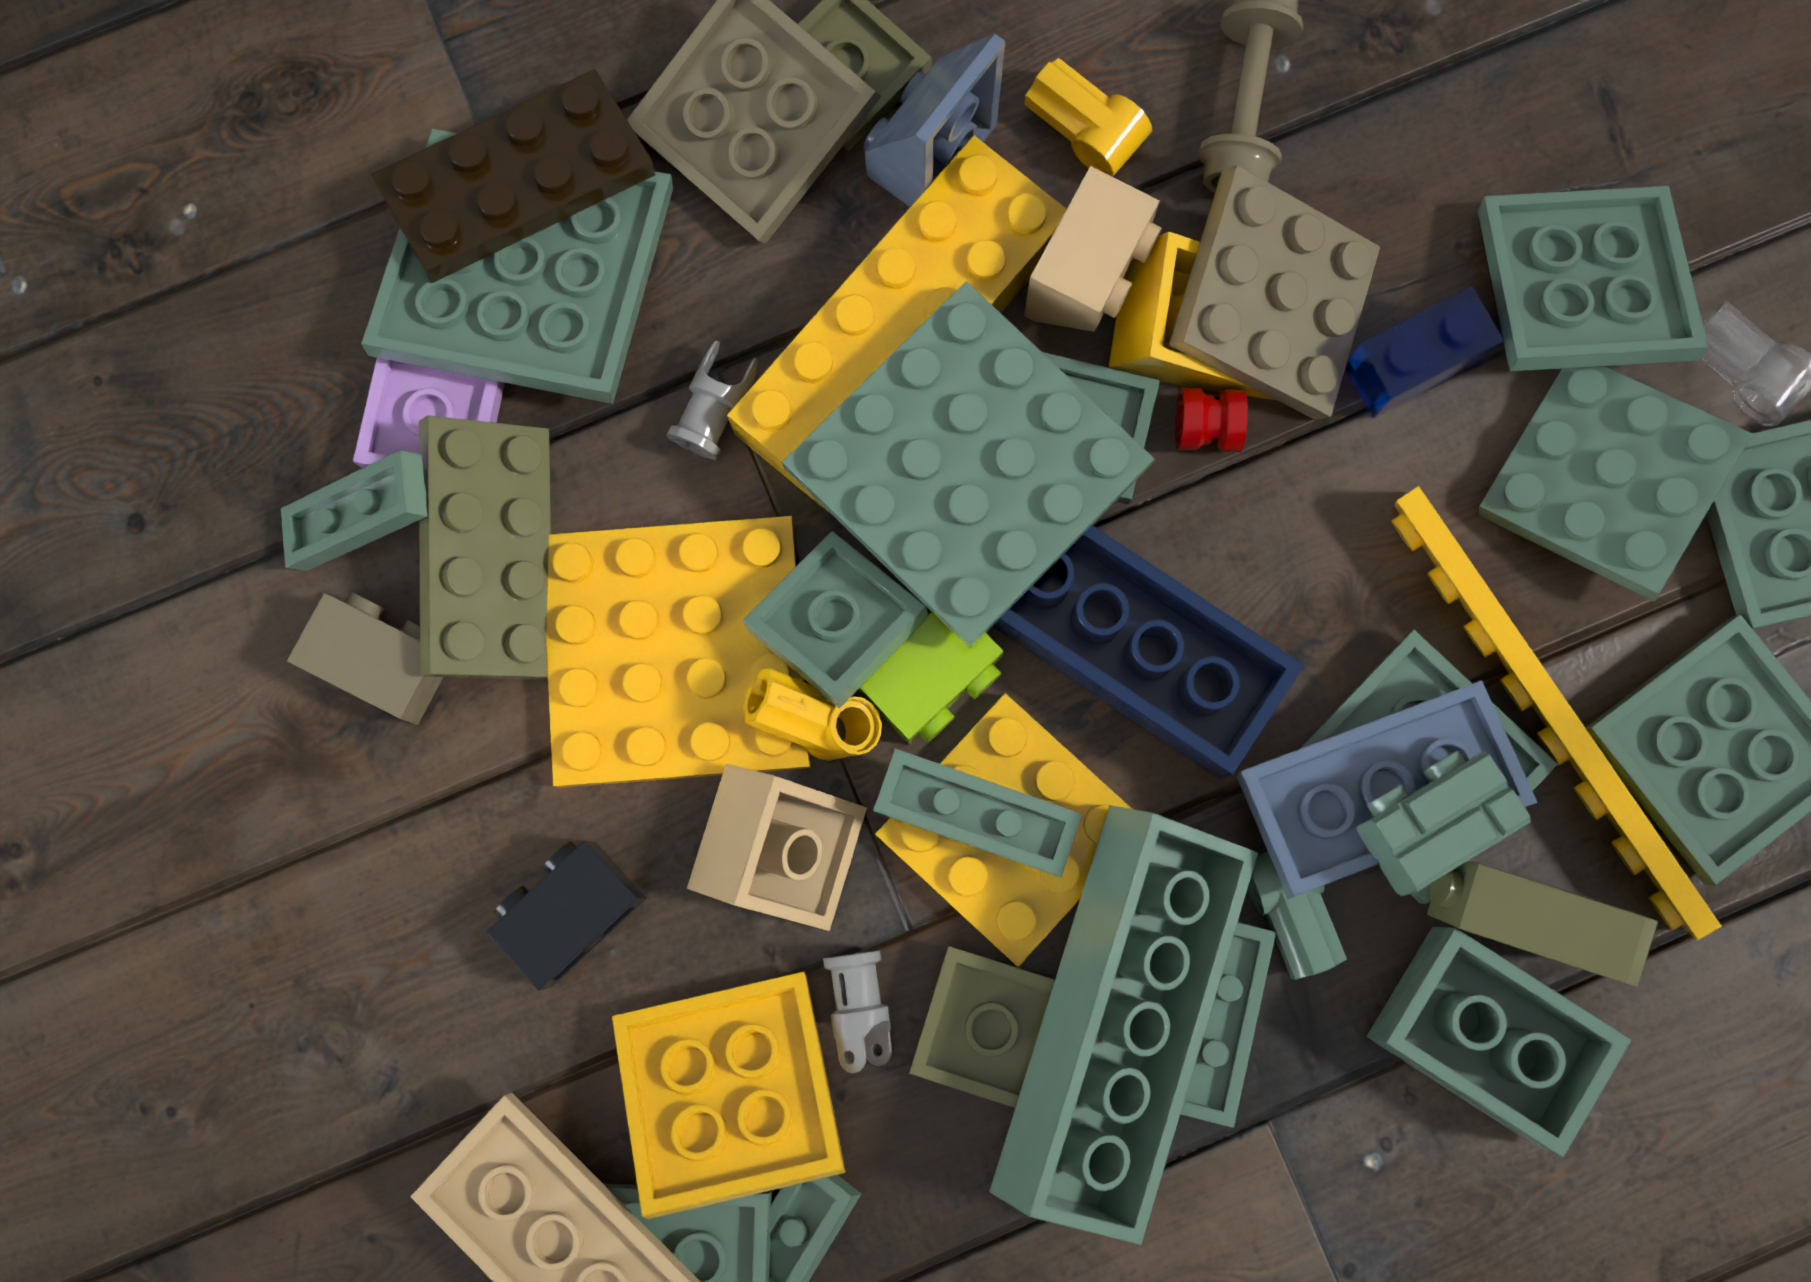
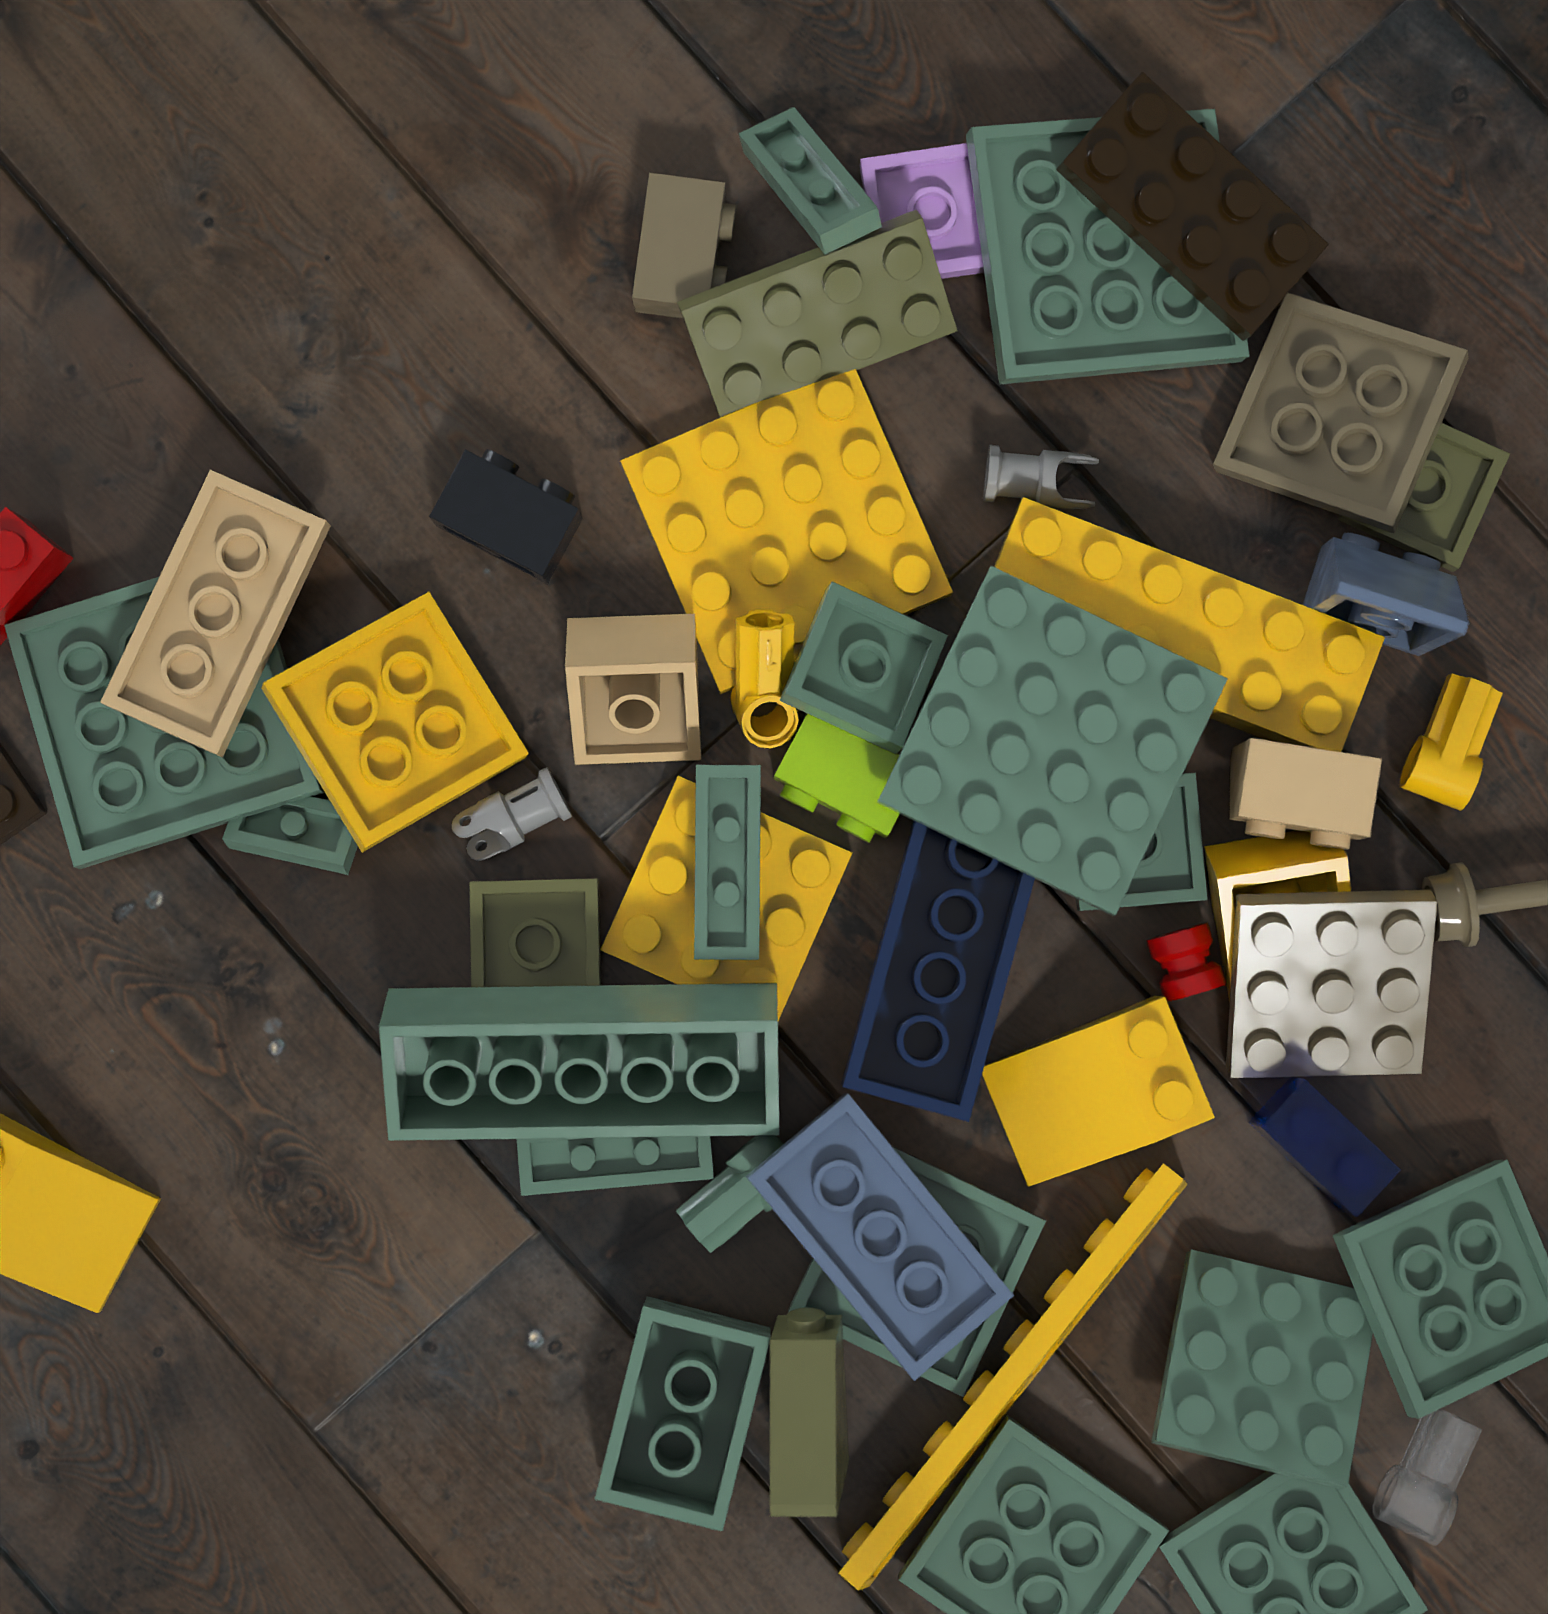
camera: 70 degrees right, 5 degrees up
sand green brick [1356,750,1531,897] -> none
none -> yellow slope [982,996,1215,1187]

